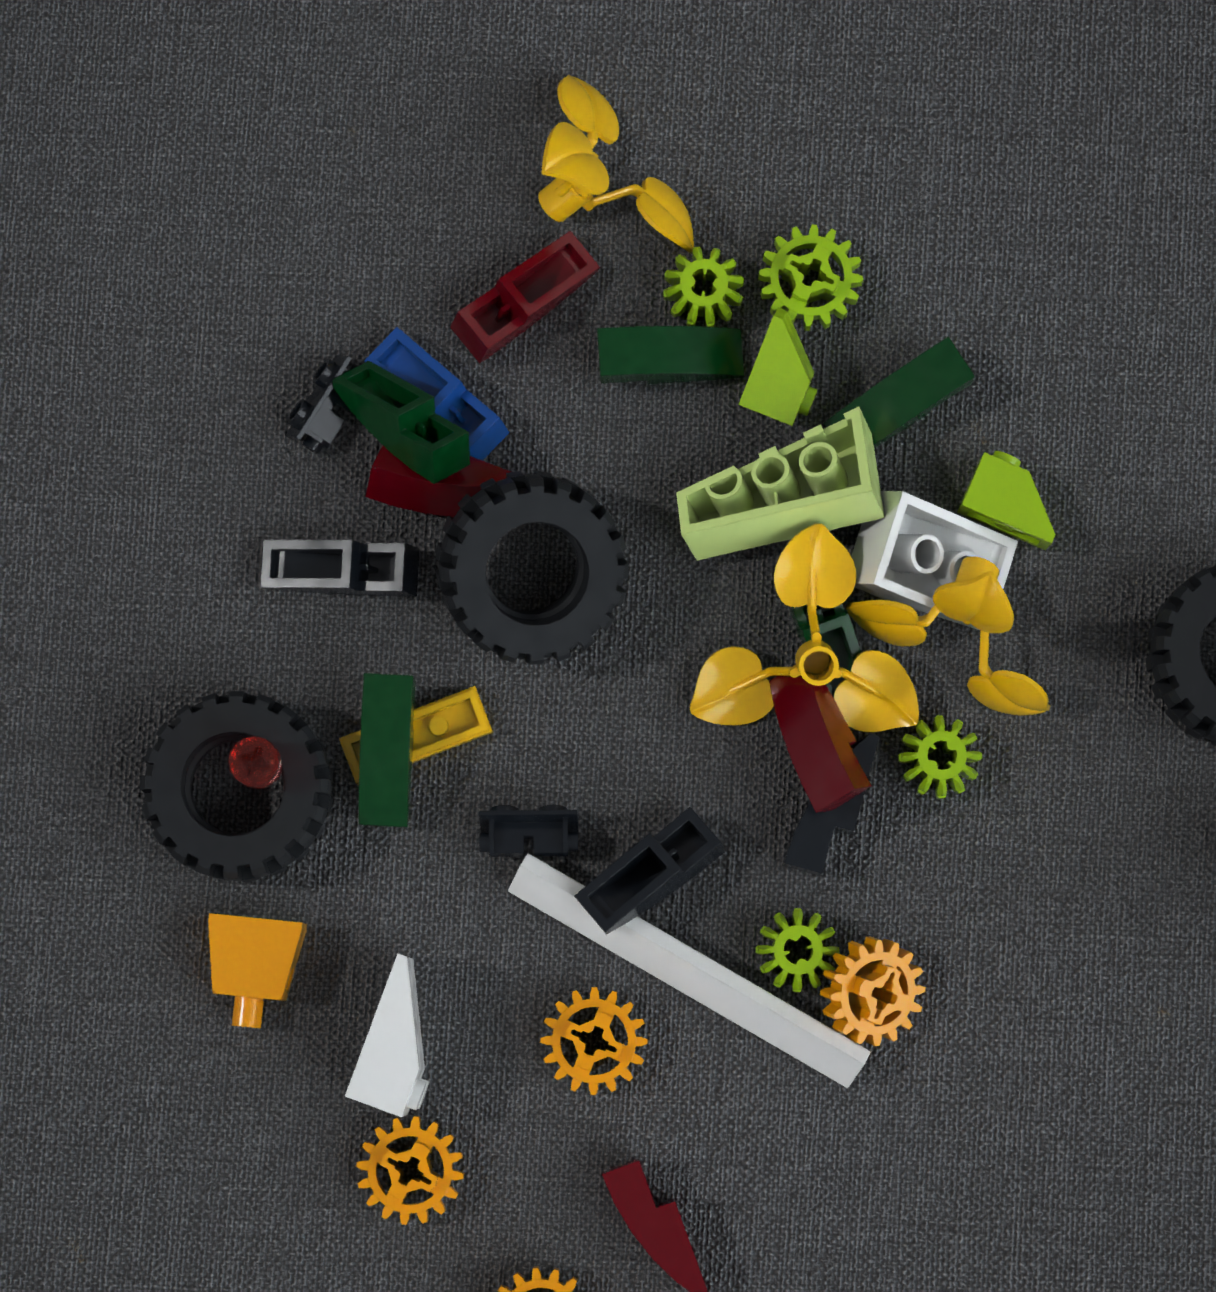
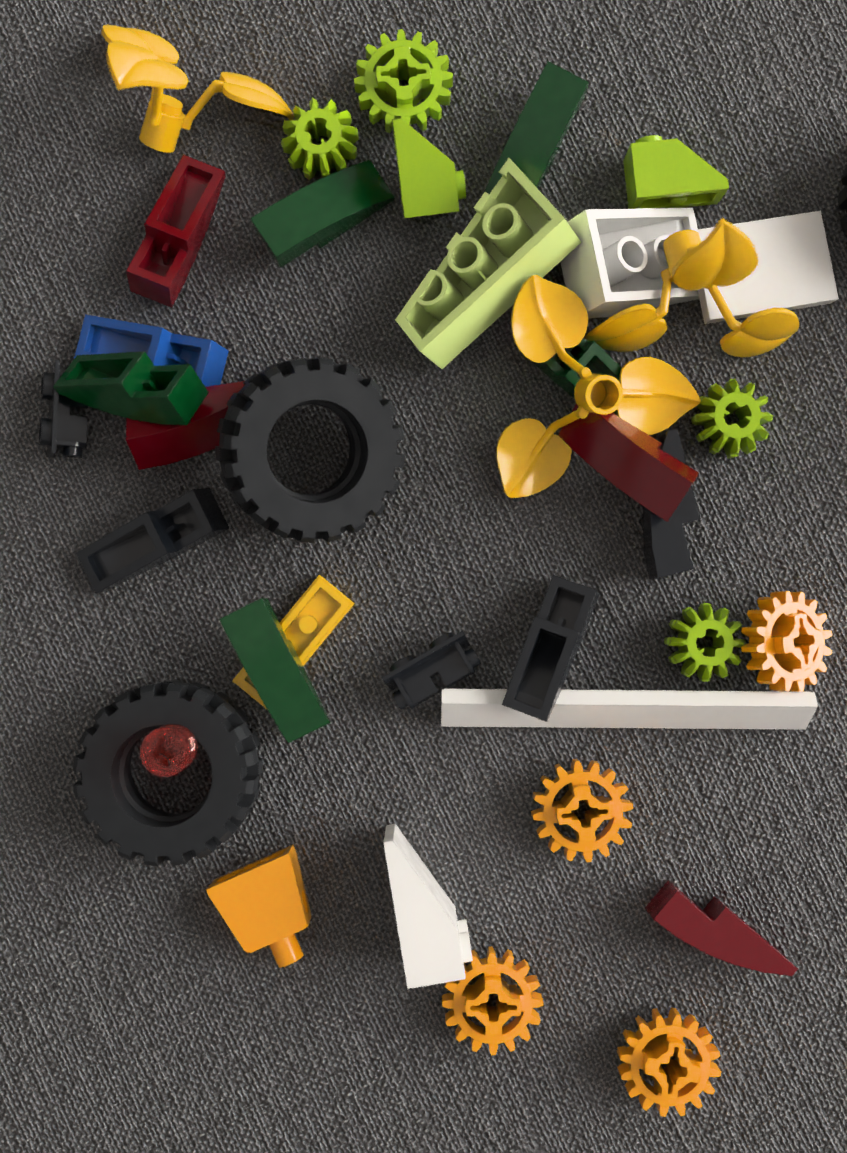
camera: 30 degrees left, 5 degrees up
none -> white tile [694,211,839,324]

